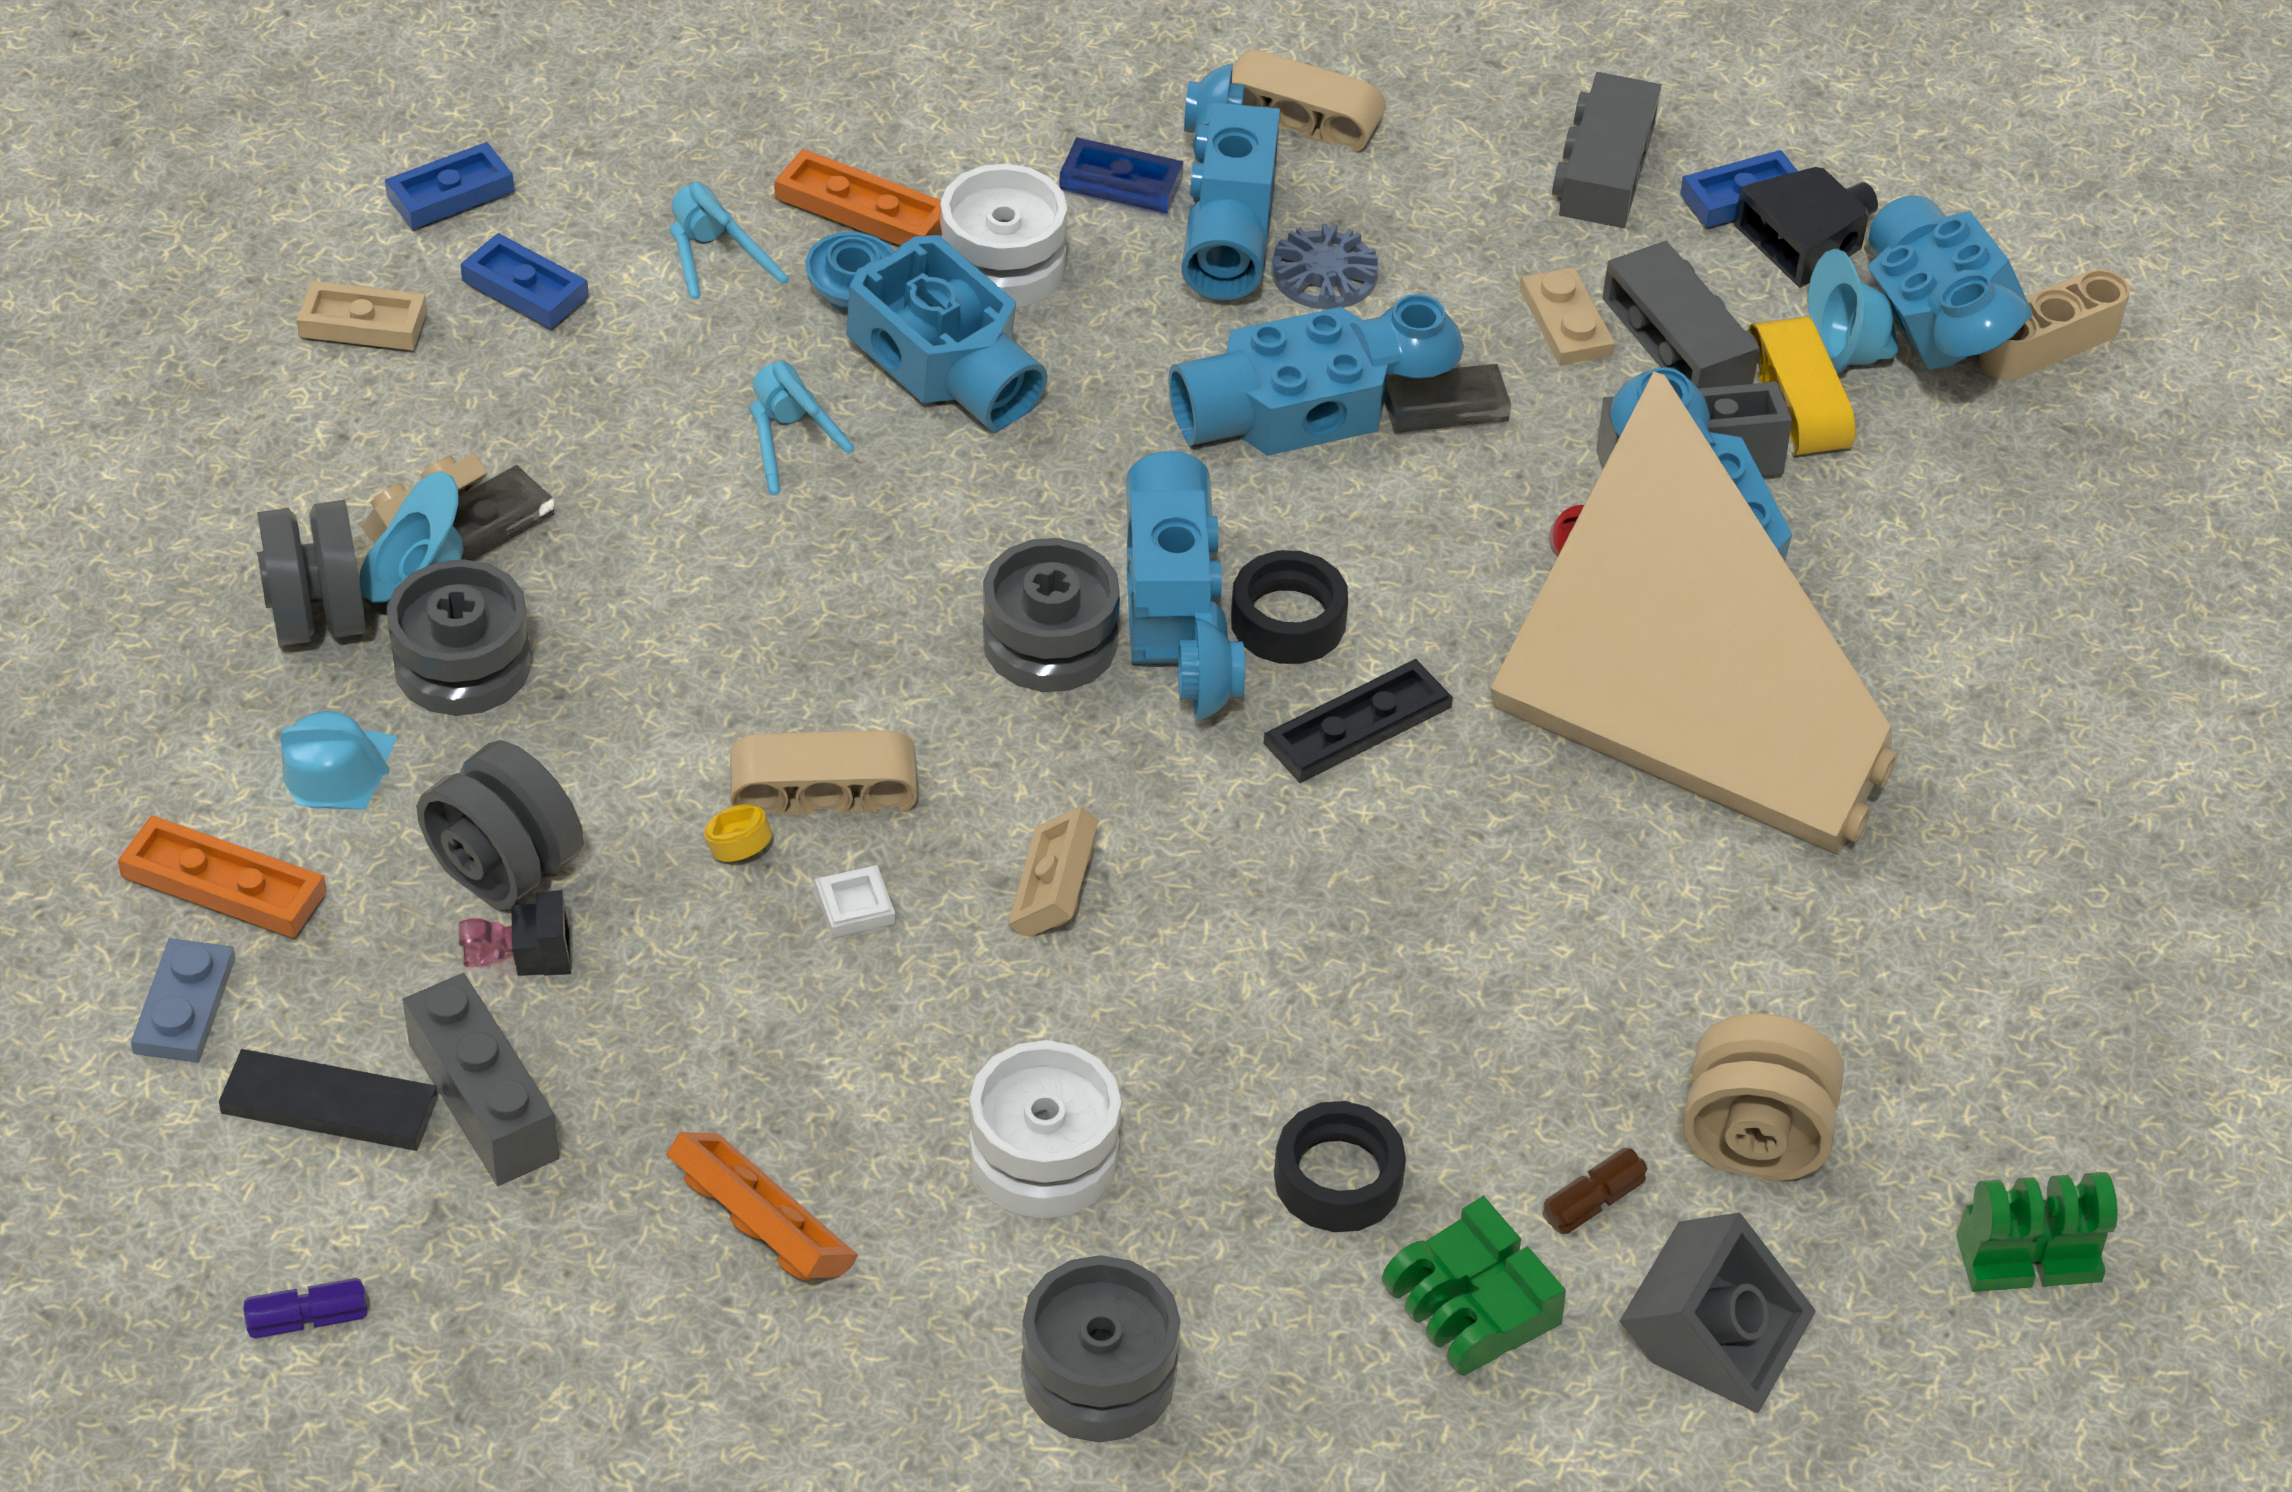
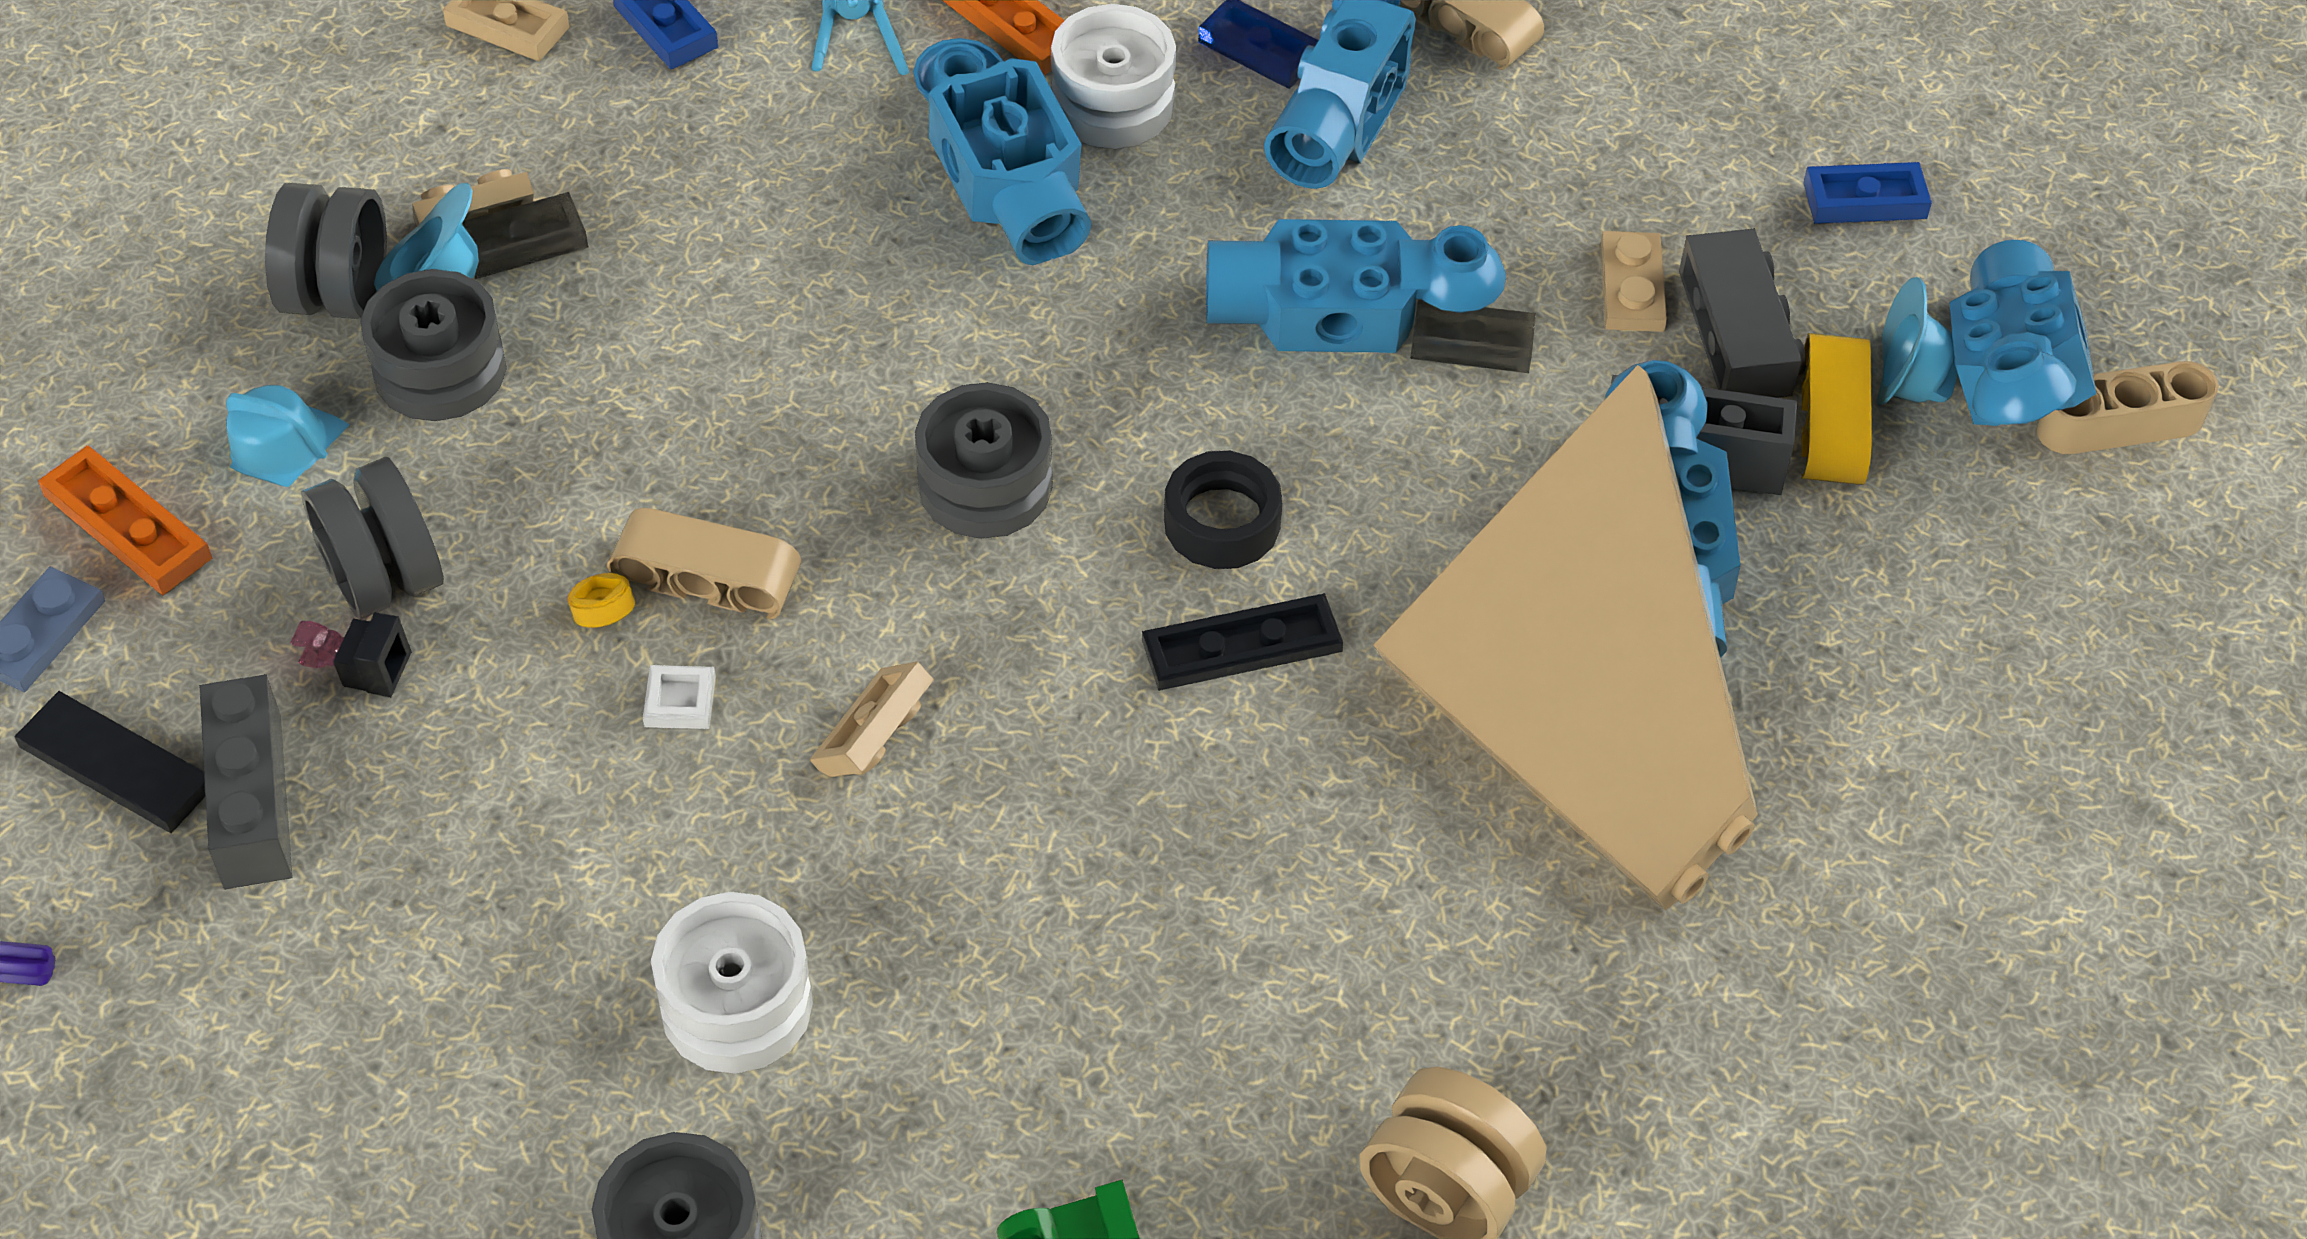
camera: 20 degrees right, 5 degrees up
orange plate [666,1132,858,1281] -> none
medium azure plant [749,361,854,495] -> none
dark azure brick [1126,451,1245,722] -> none
sand blue wheel [1271,224,1379,309] -> none
black tyre [1274,1101,1406,1233] -> none
reddish brown piece [1542,1148,1648,1234] -> none
dark grey brick [1552,72,1662,229] -> none
black torso [1734,167,1878,288] -> none

